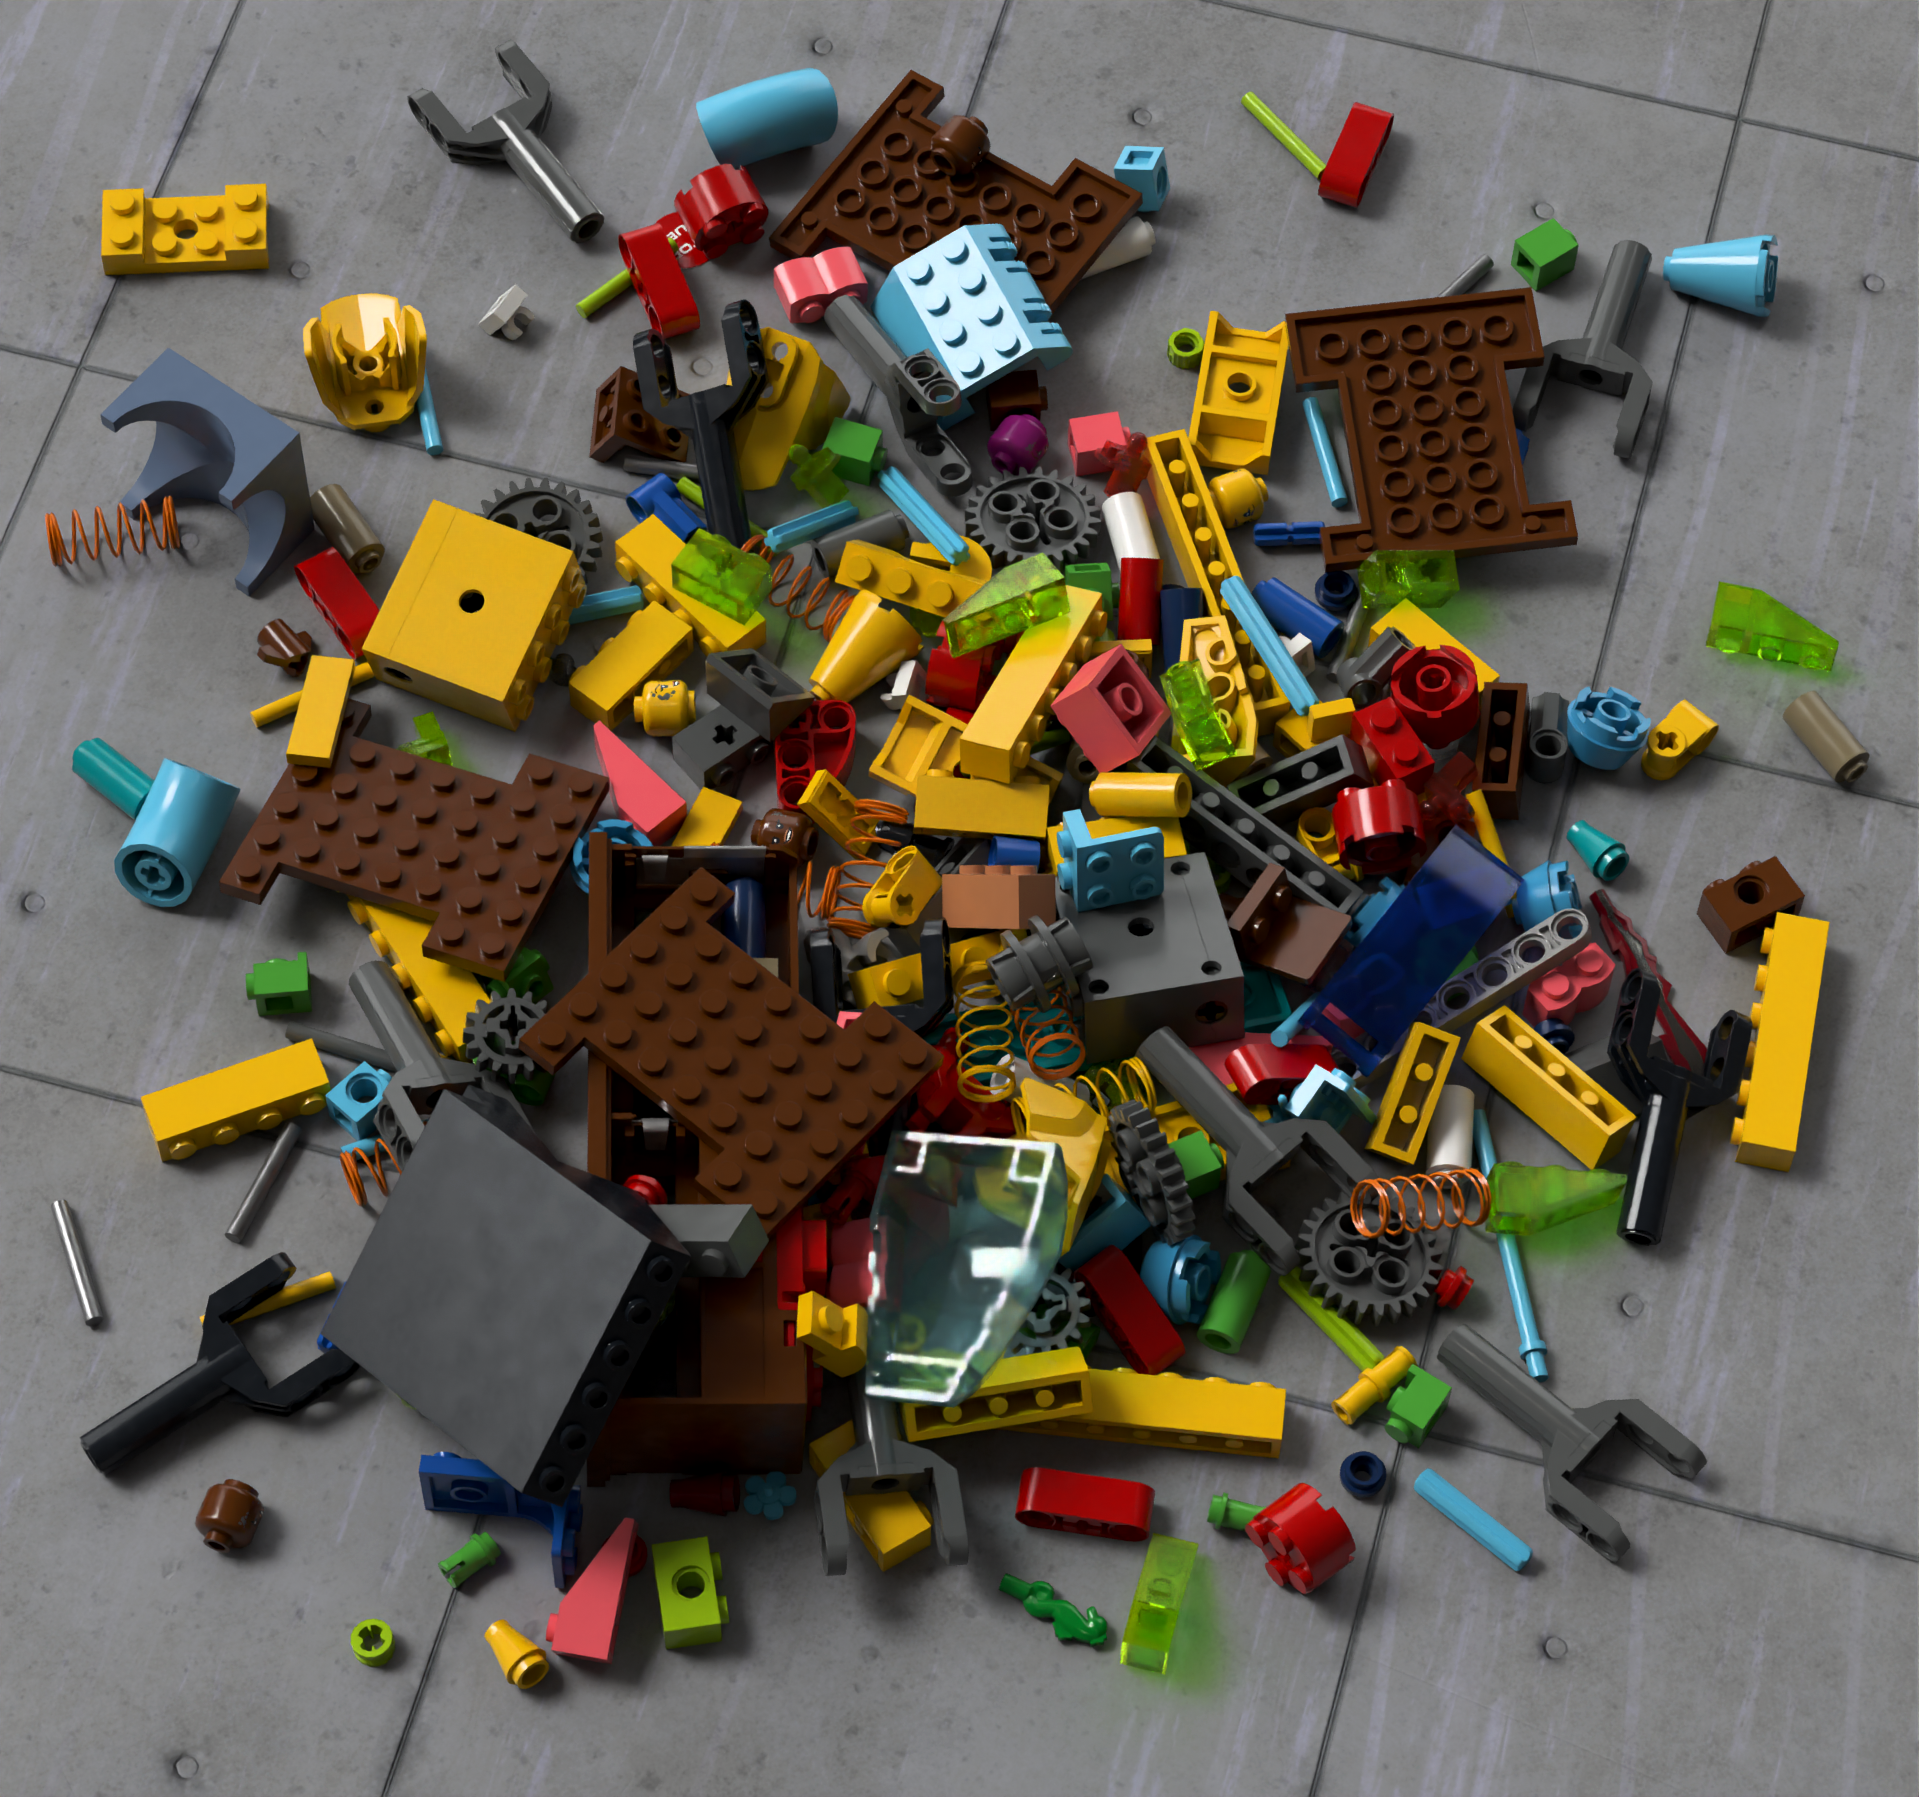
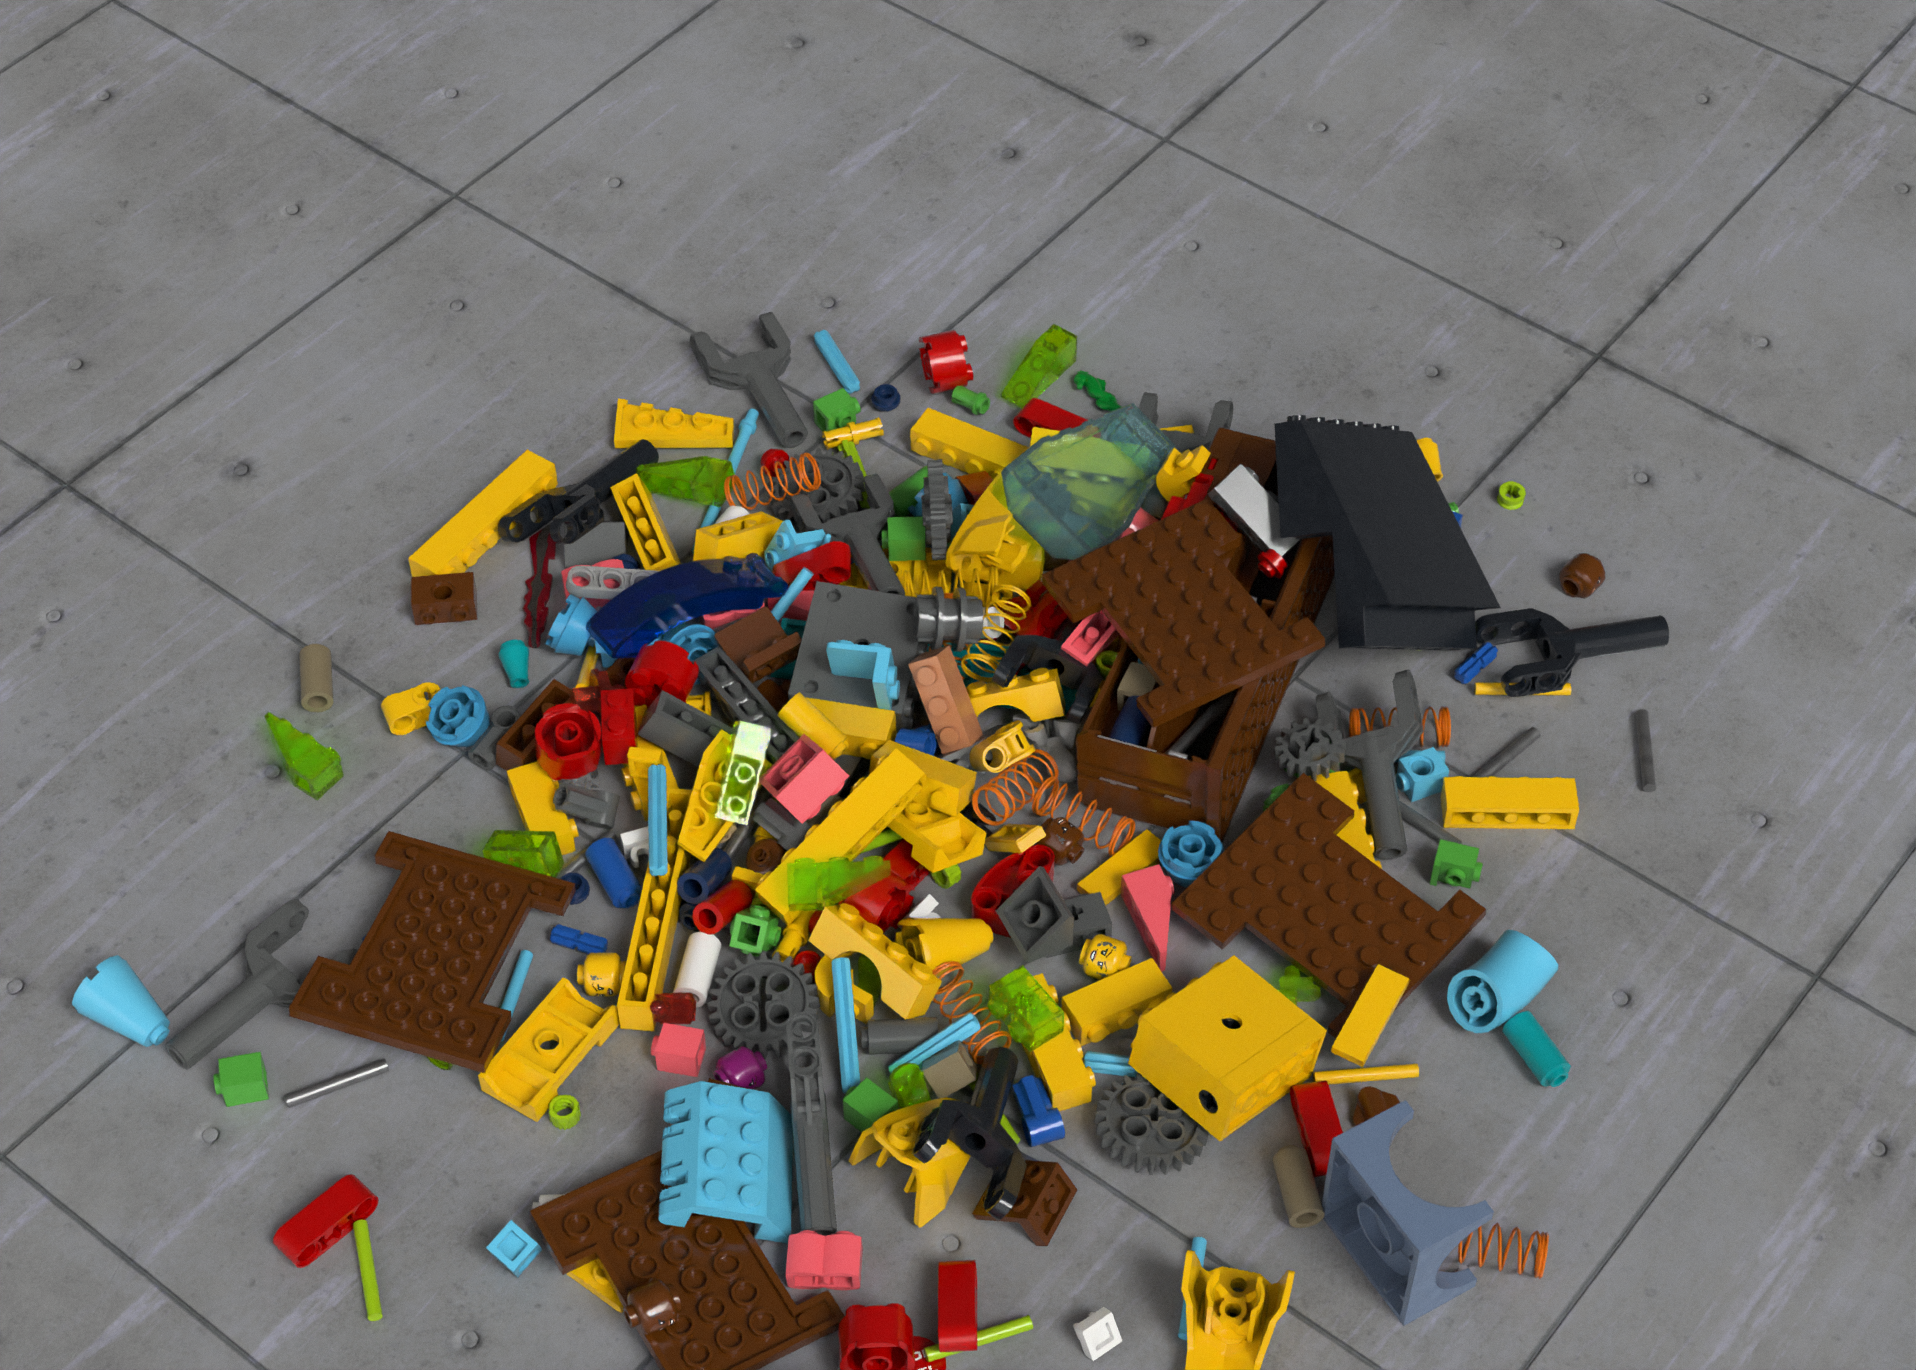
camera: 155 degrees left, 10 degrees down
none -> yellow wing [614,398,734,448]
none -> dark tan brick [920,1040,977,1099]

